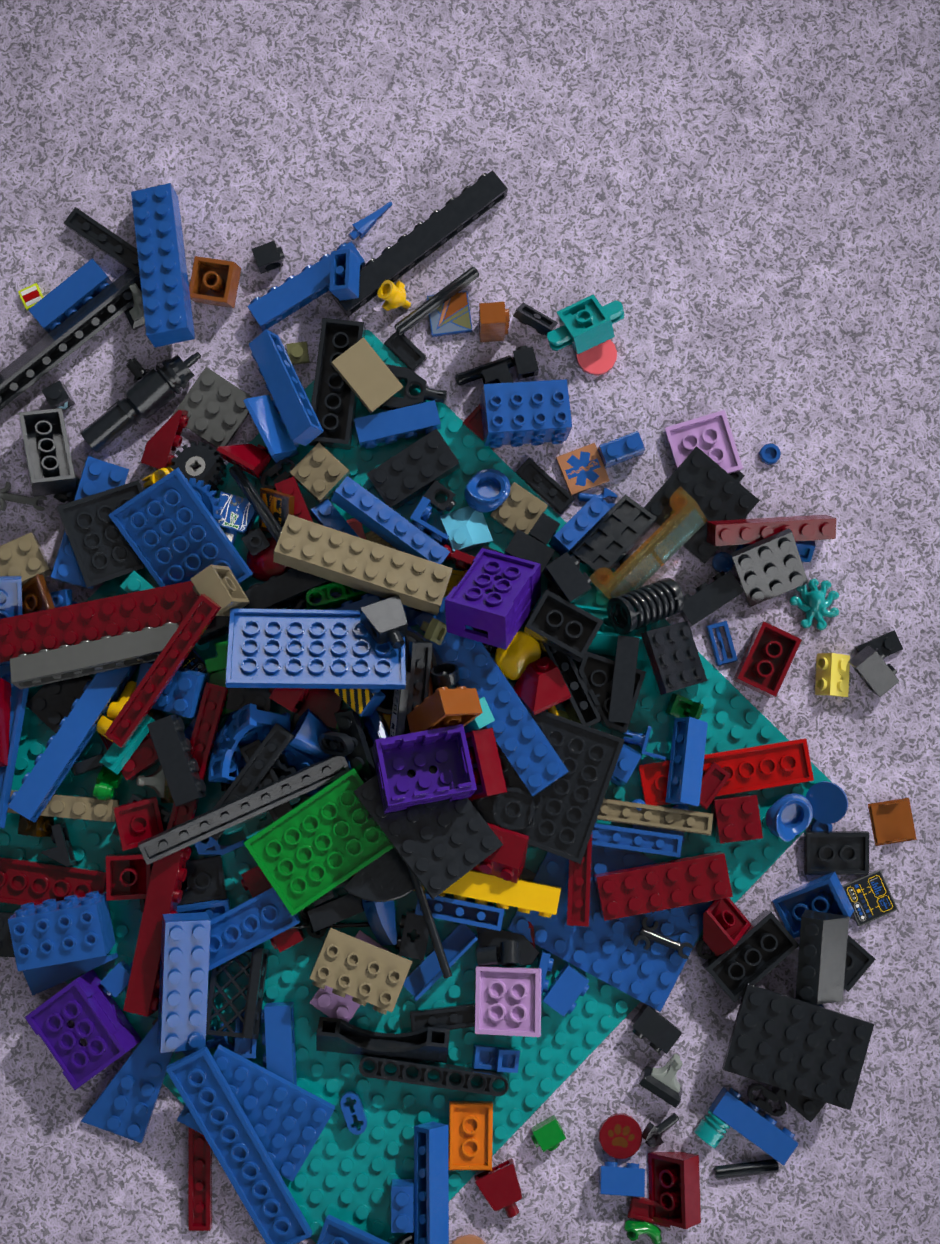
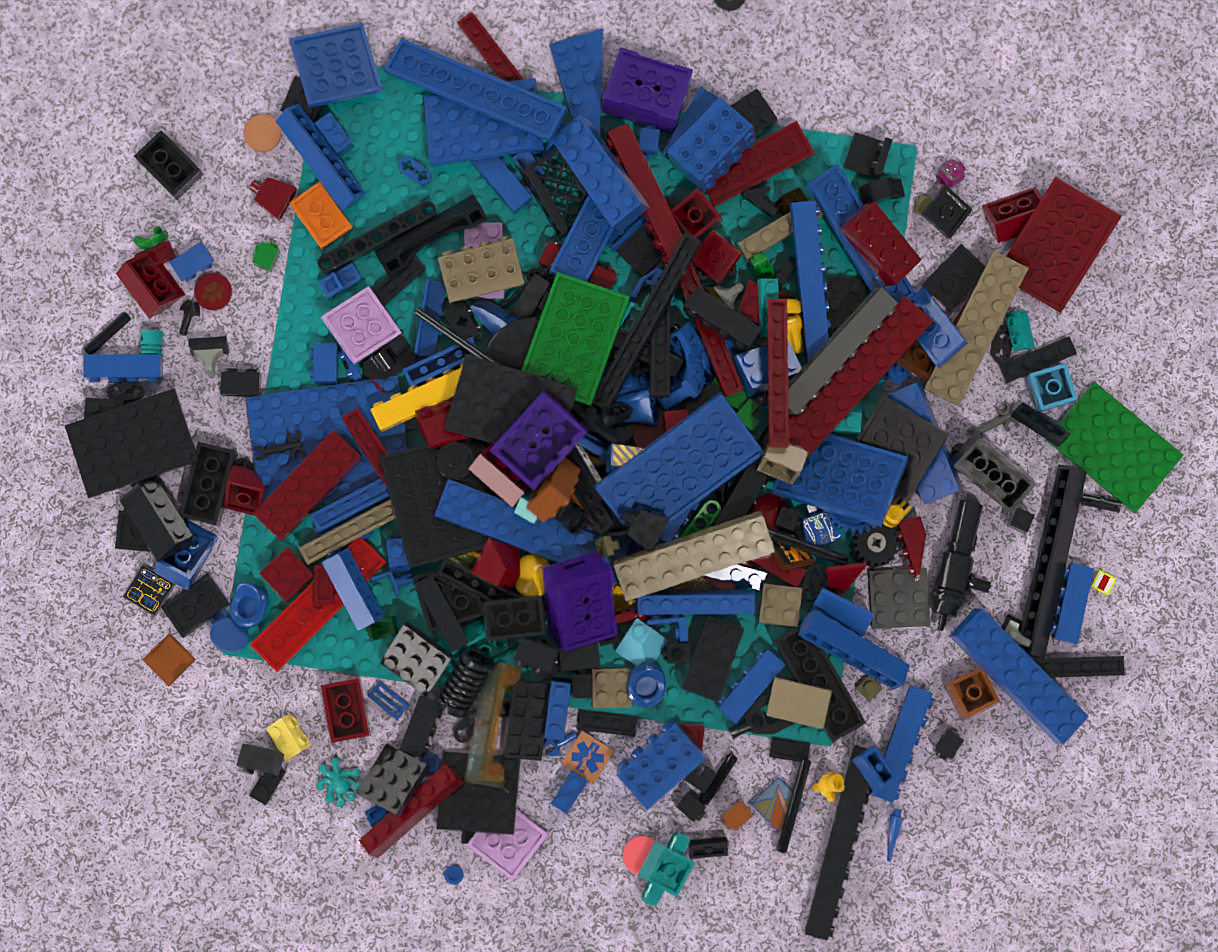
camera: 150 degrees right, 0 degrees up
none -> black beam [454,710,483,743]

